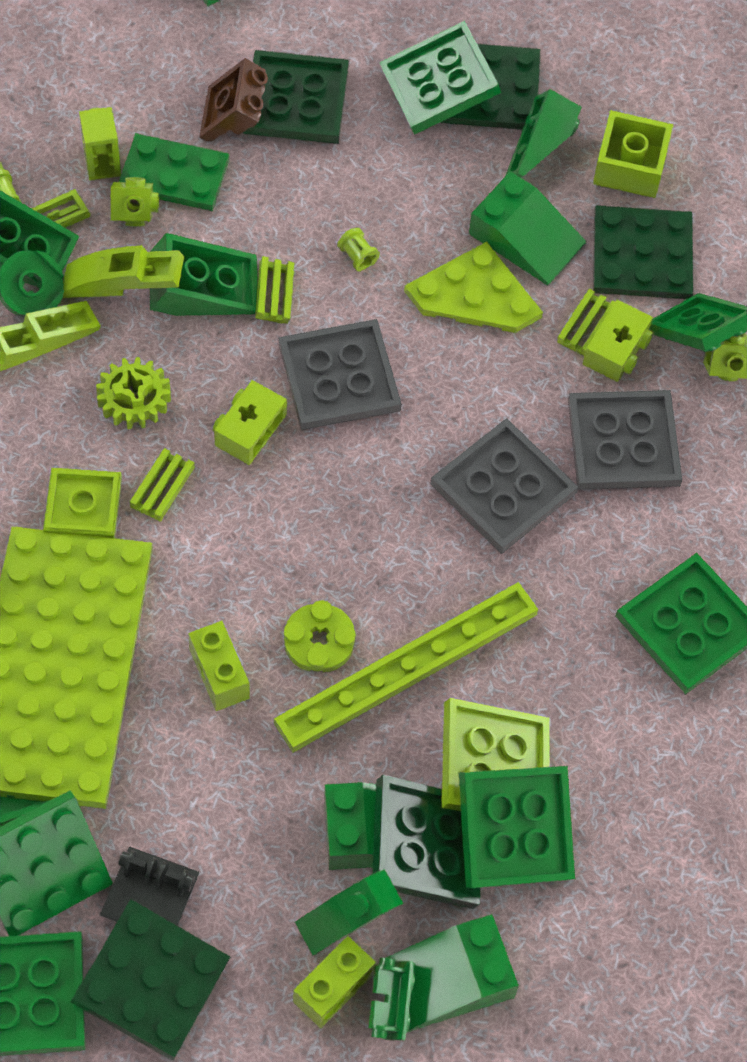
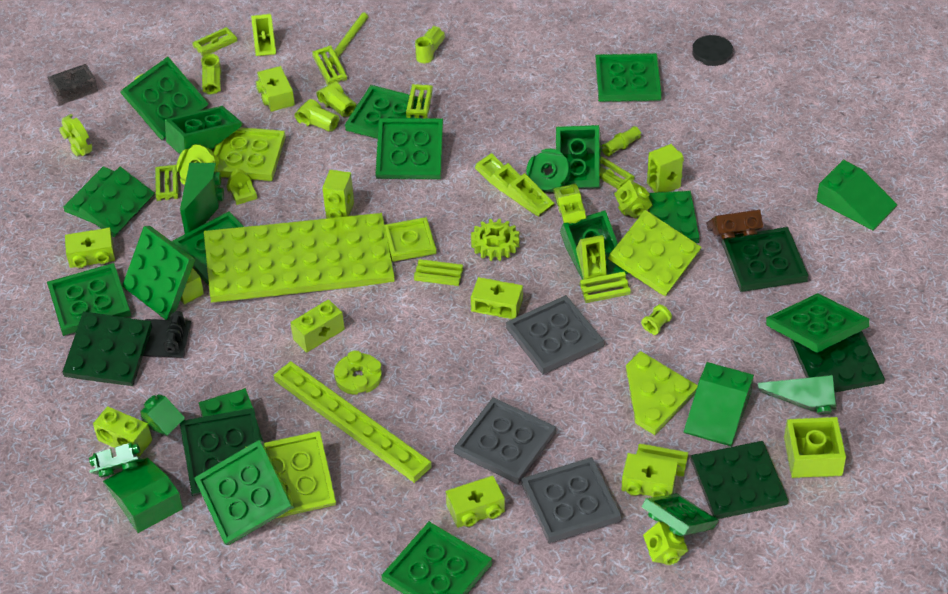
camera: 80 degrees right, 15 degrees down
none -> lime brick [445,475,505,528]
none -> lime slope [576,235,607,279]
none -> lime plate [608,210,702,296]

